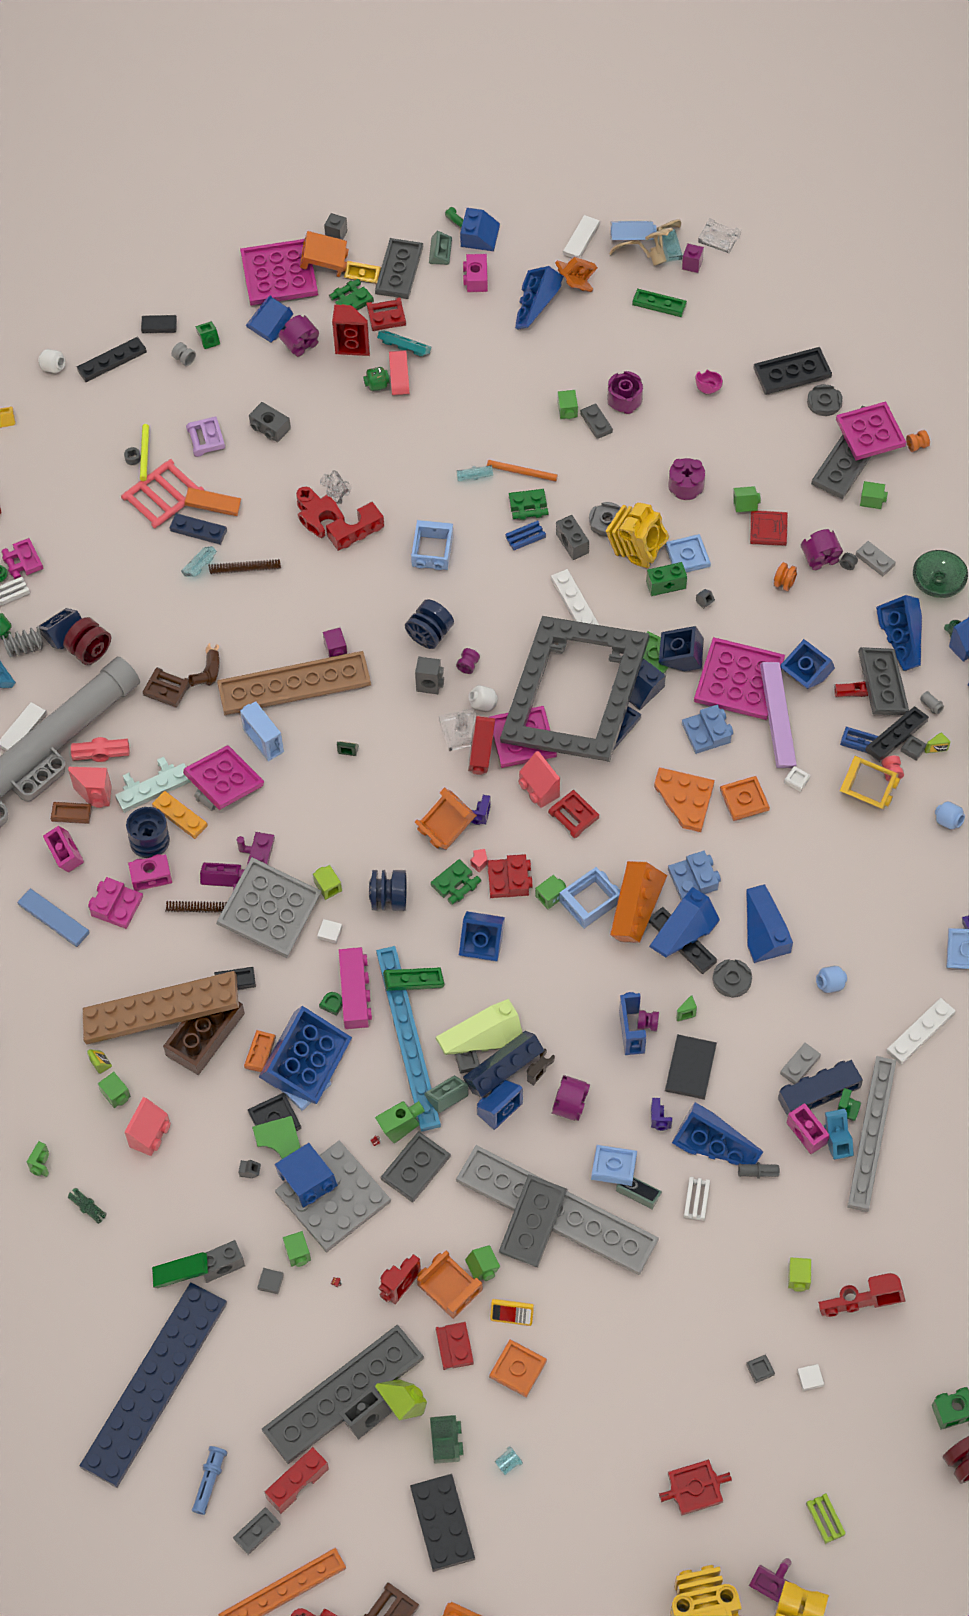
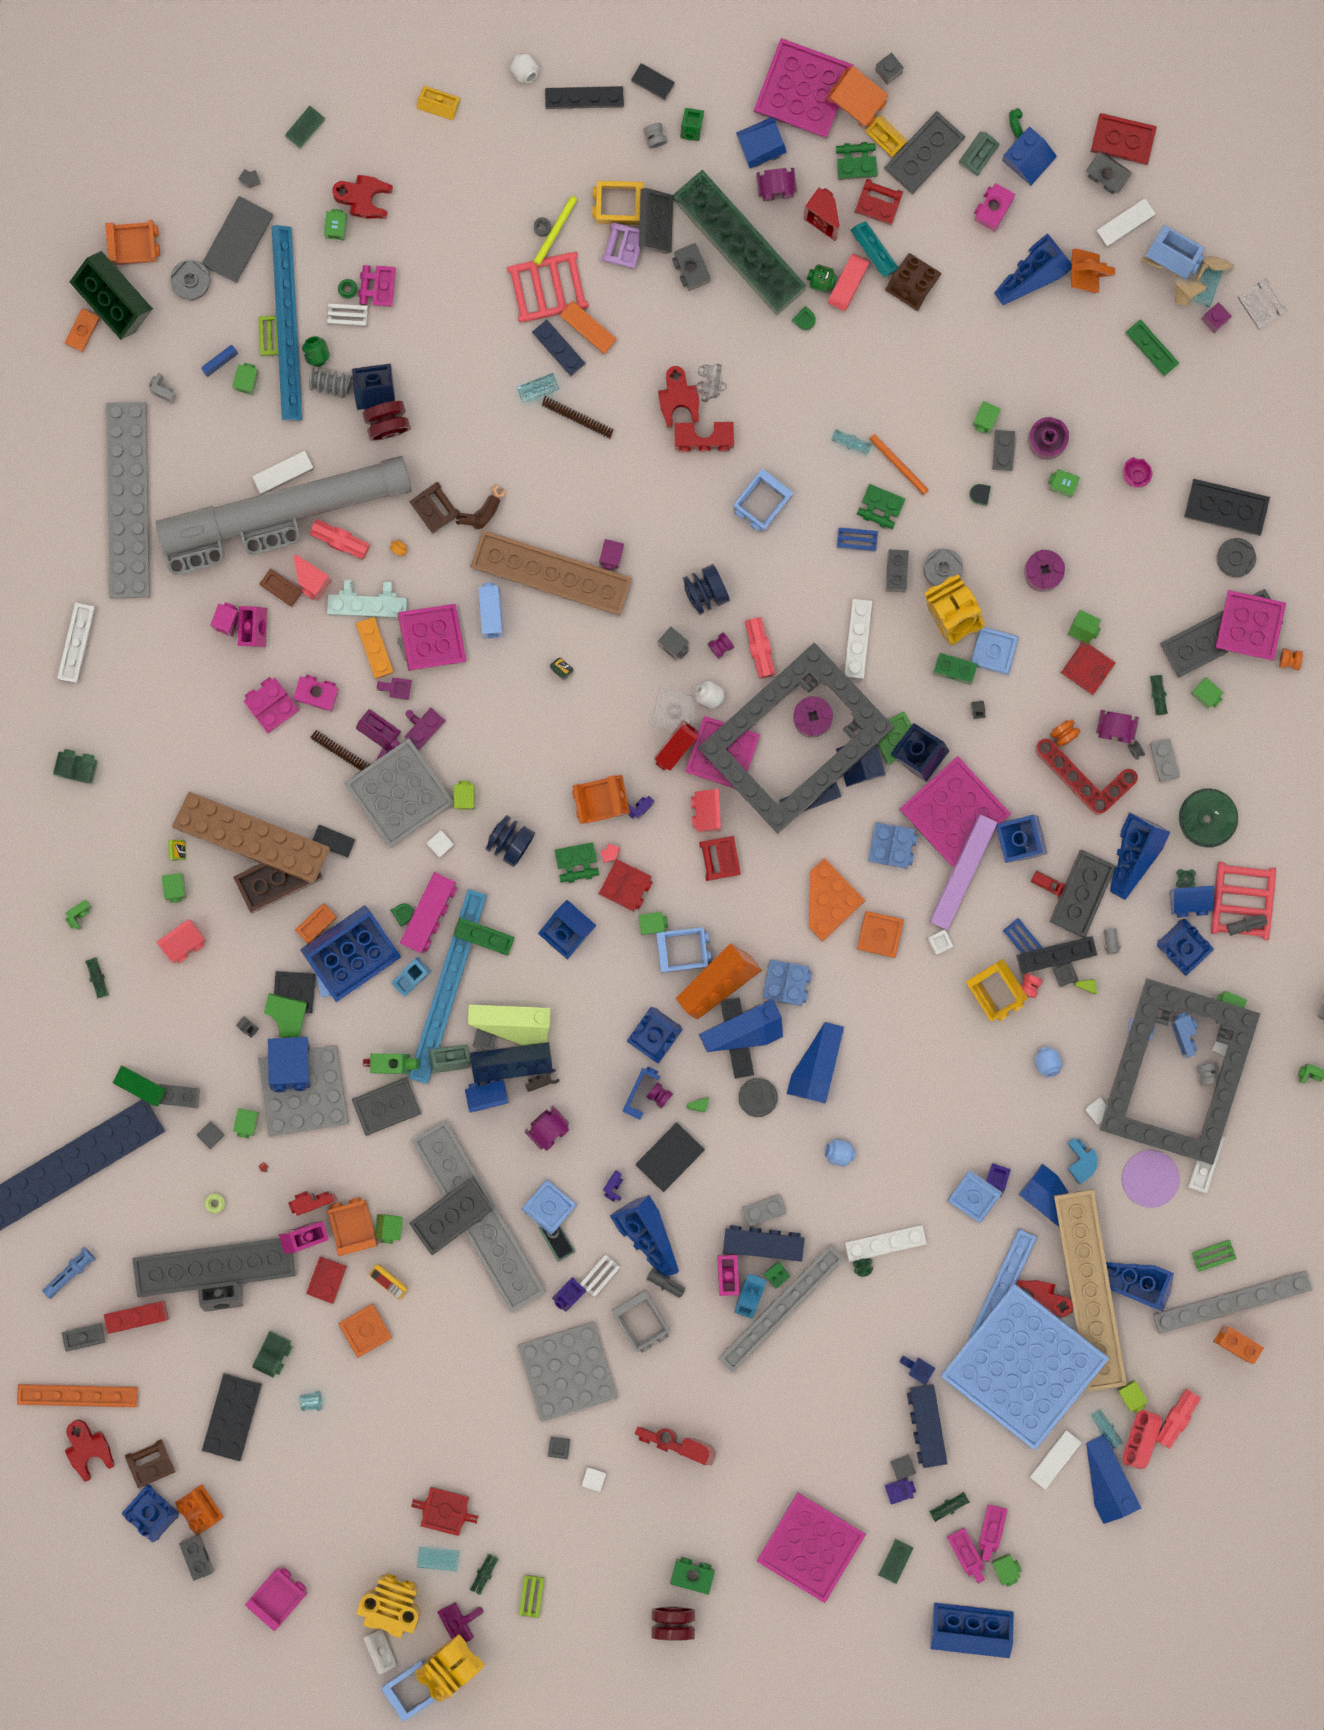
camera: 30 degrees right, 25 degrees up
medium blue tile [17,888,89,947] -> none
dark blue wheel [126,807,170,858] -> none
lime slope [375,1379,427,1420] -> none
lime brick [788,1257,811,1292] -> none
none -> yellowish green plate [205,1194,225,1213]
none -> dark pink brick [210,602,239,637]
none -> dark pink brick [279,1221,329,1253]
none -> magenta plate [377,677,412,700]
none -> light orange plate [389,539,408,557]
none -> dark azure brick [391,957,432,997]
none -> clear light blue plate [417,1547,459,1571]
none -> clear green pin [469,1553,499,1595]
none -> light grey plate [518,1322,617,1422]
none -> dark purple bracket [552,1277,586,1312]
none -> yellow window [592,181,644,225]
none -> light grey window [611,1290,670,1353]
none -> blue slope [627,1007,683,1063]
none -> dark grey plate [639,188,673,254]
none -> clear green brick [673,169,807,316]
none -> coral piece [745,617,775,679]
none -> green tile [792,306,816,330]
none -> magenta brick [793,696,833,738]
none -> clear green plate [853,1258,873,1277]
none -> reddish brown bracket [885,253,941,311]
none -> black tile [969,484,991,506]
none -> red beam [1035,739,1138,815]
none -> bright green brick [1048,469,1080,498]
none -> dark grey brick [1086,151,1133,194]
none -> red tile [1090,113,1157,165]
none -> clear green pin [1149,675,1168,716]

